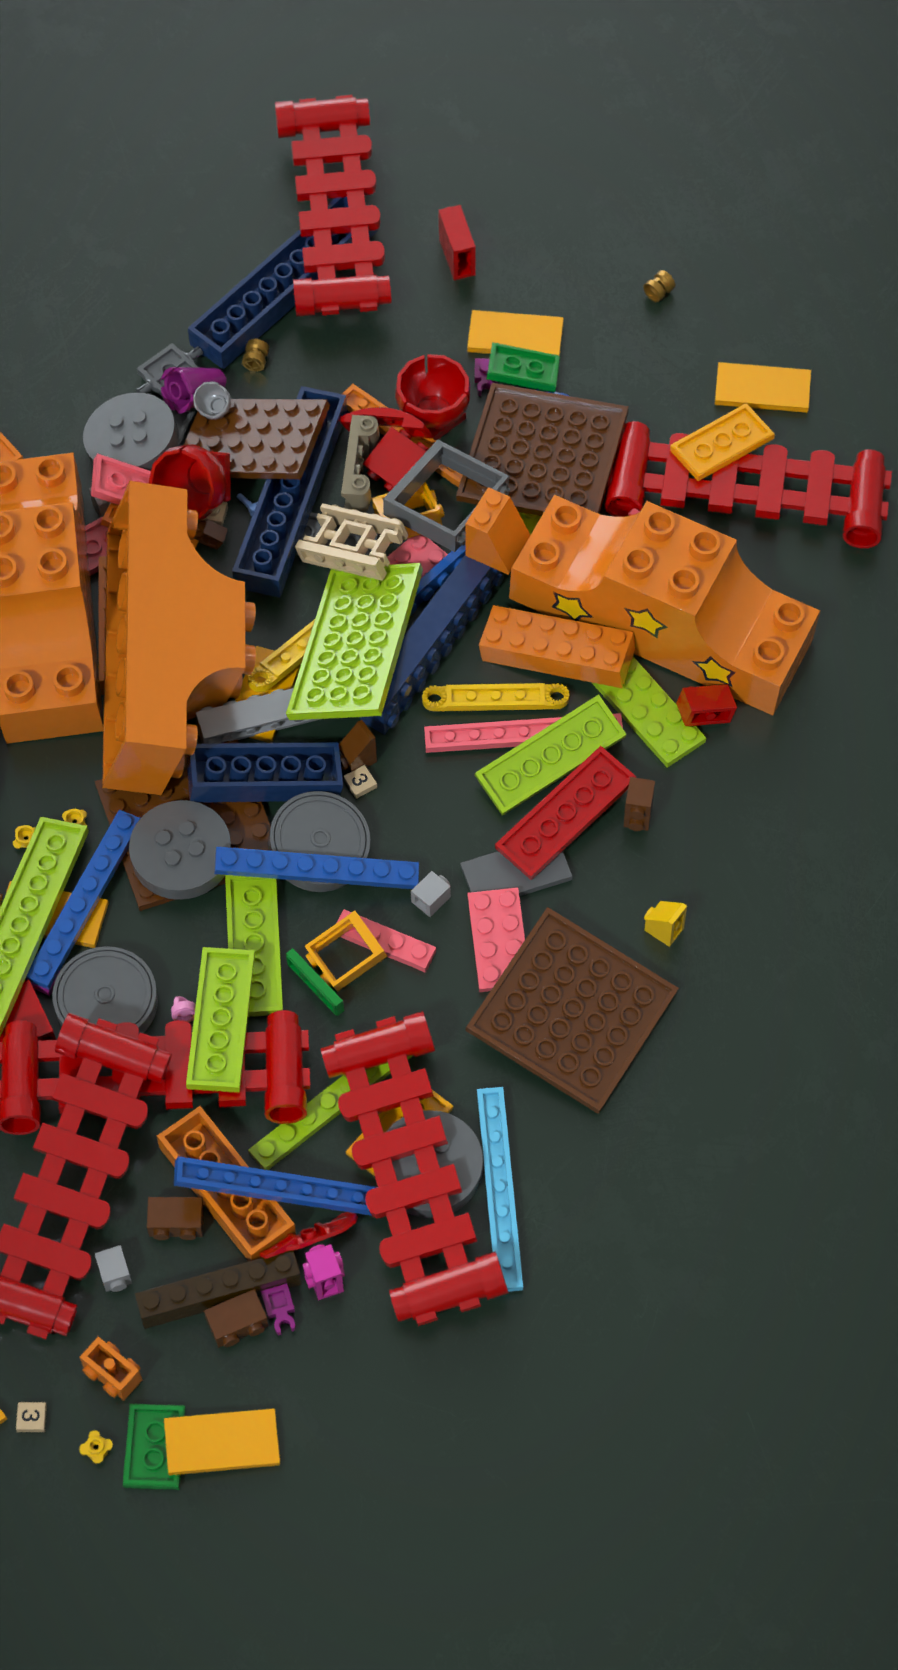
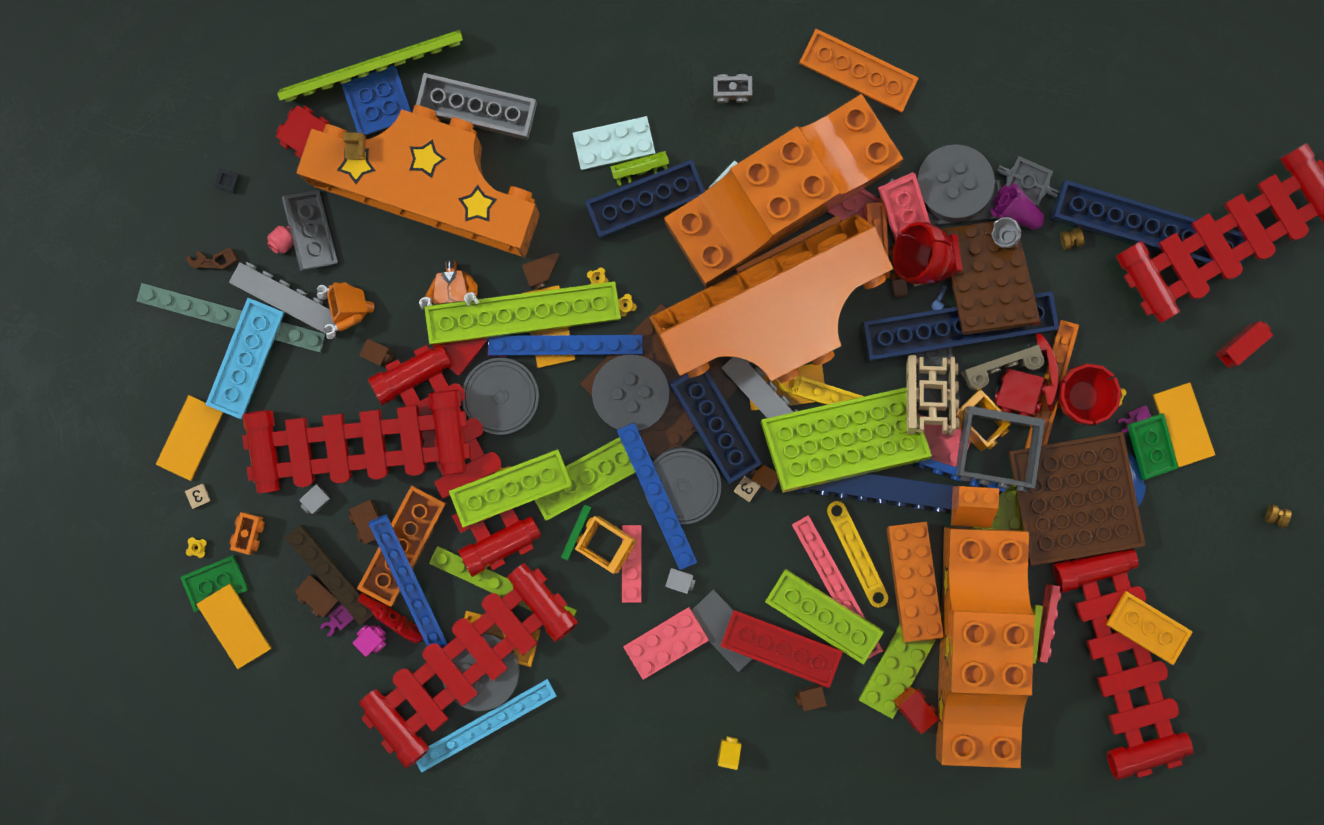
camera: 65 degrees right, 25 degrees up
bright pink tile [171,996,196,1023] -> none
reddish brown plate [465,907,679,1114] -> none
light orange tile [715,362,811,413] -> none

